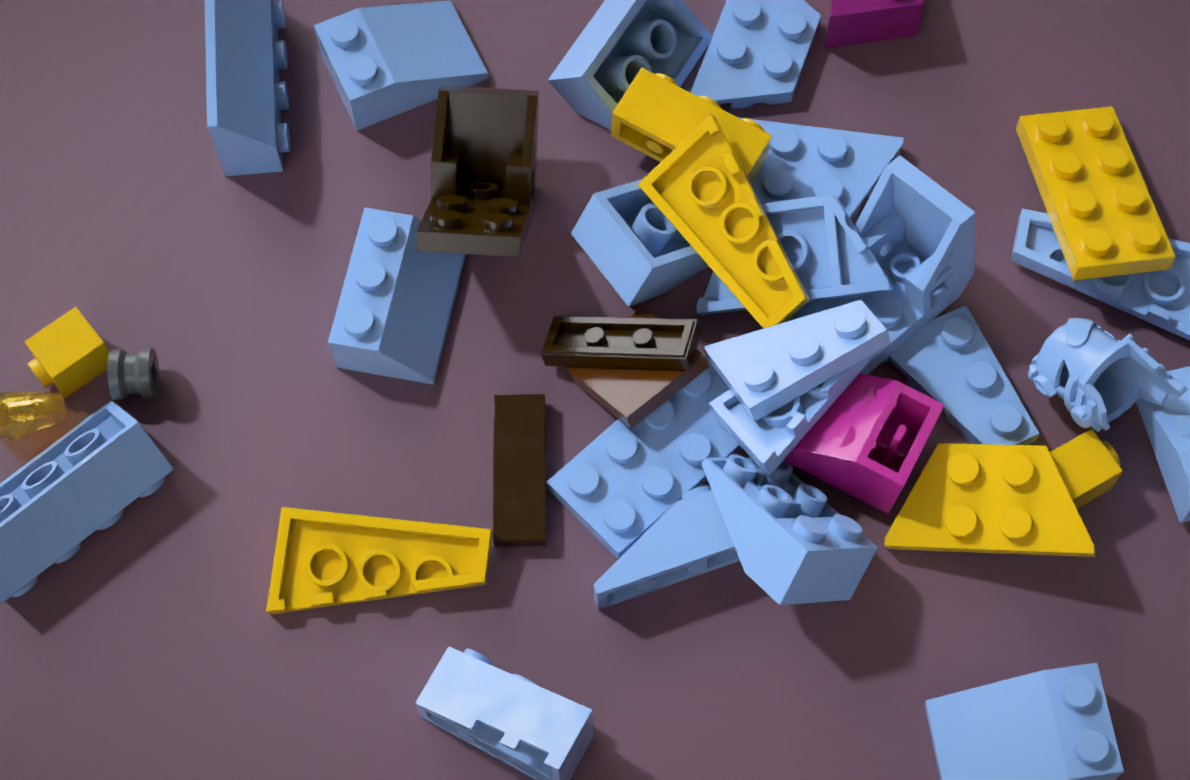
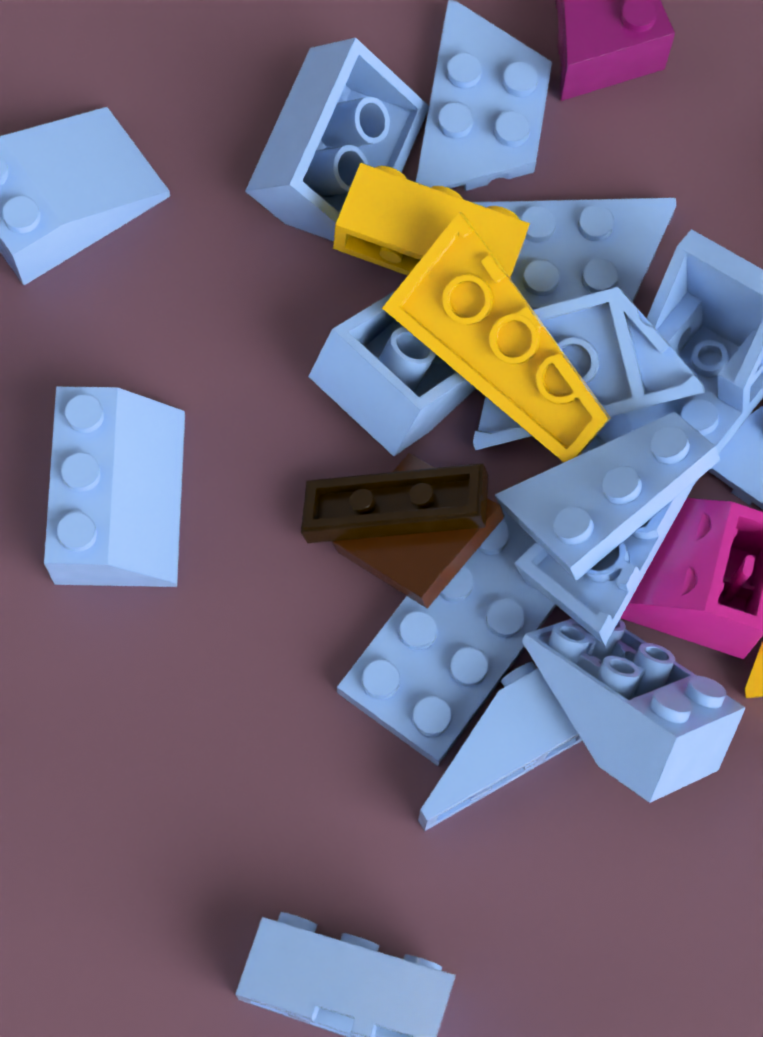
camera: 15 degrees left, 5 degrees up
yellow wing [266,507,493,614] -> none
dark brown bracket [416,85,539,257] -> none
dark brown tile [493,394,546,547] -> none

